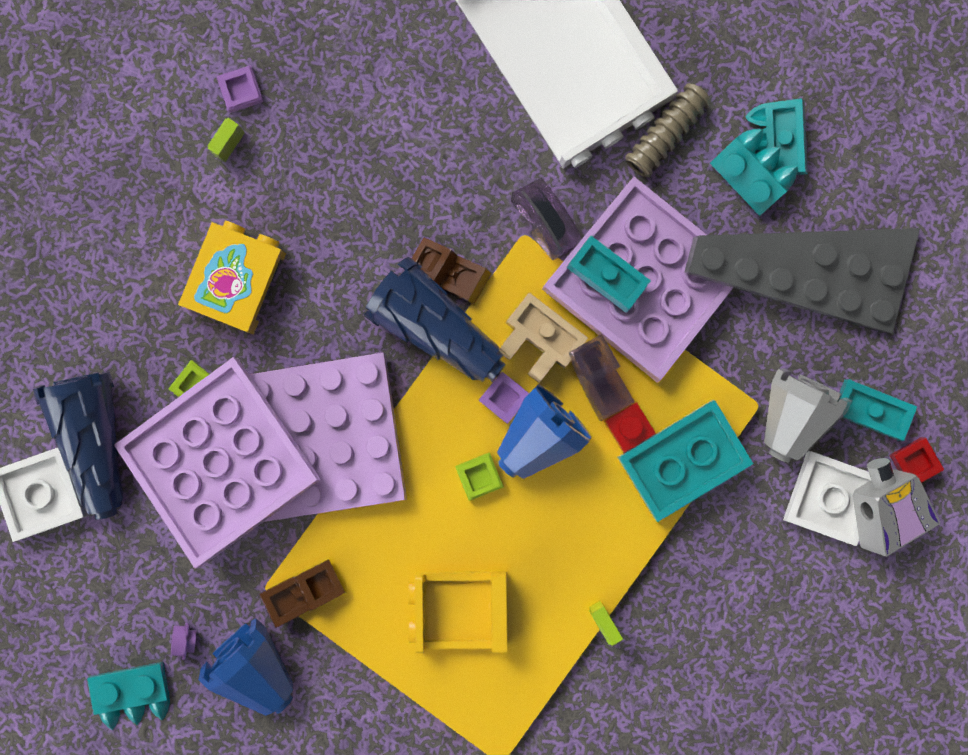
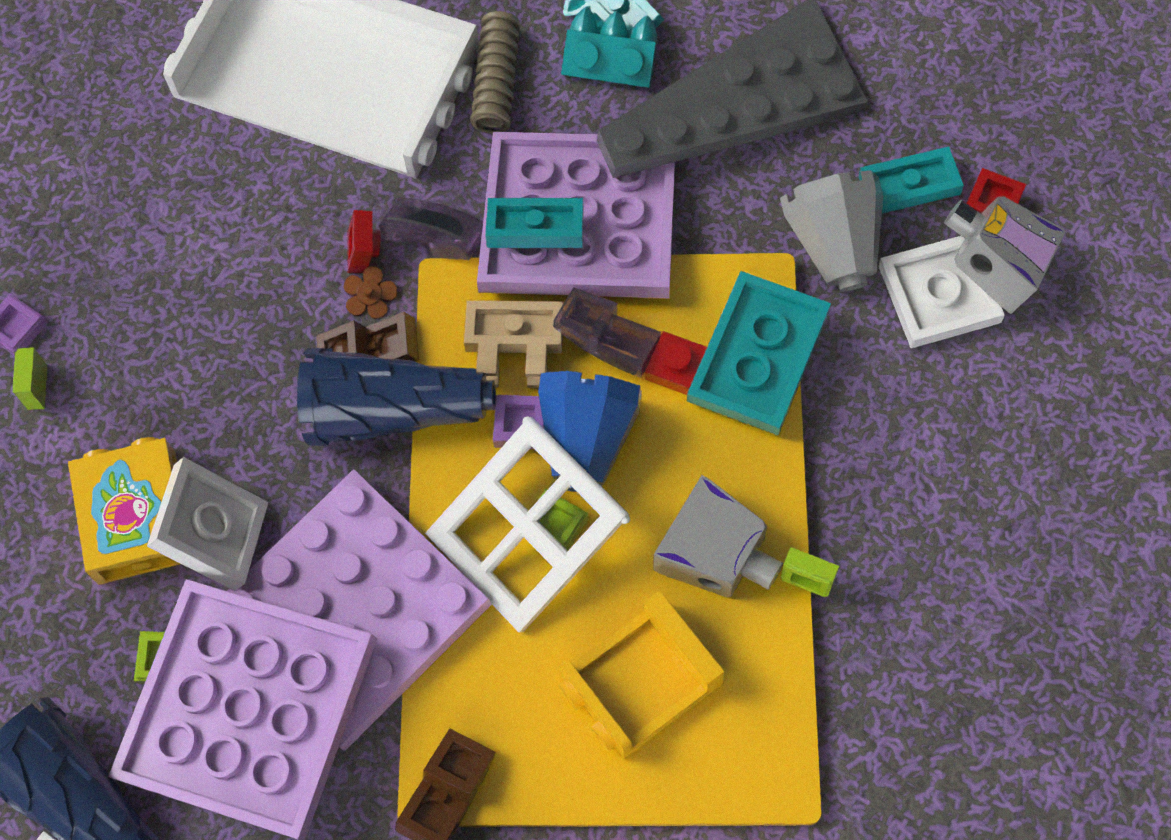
camera: 25 degrees left, 20 degrees down
none -> white plate [147,457,268,591]
none -> dark orange plant [343,267,397,319]
none -> red plate [347,210,381,273]
none -> white window [425,416,630,632]
none -> light grey torso [653,475,783,597]

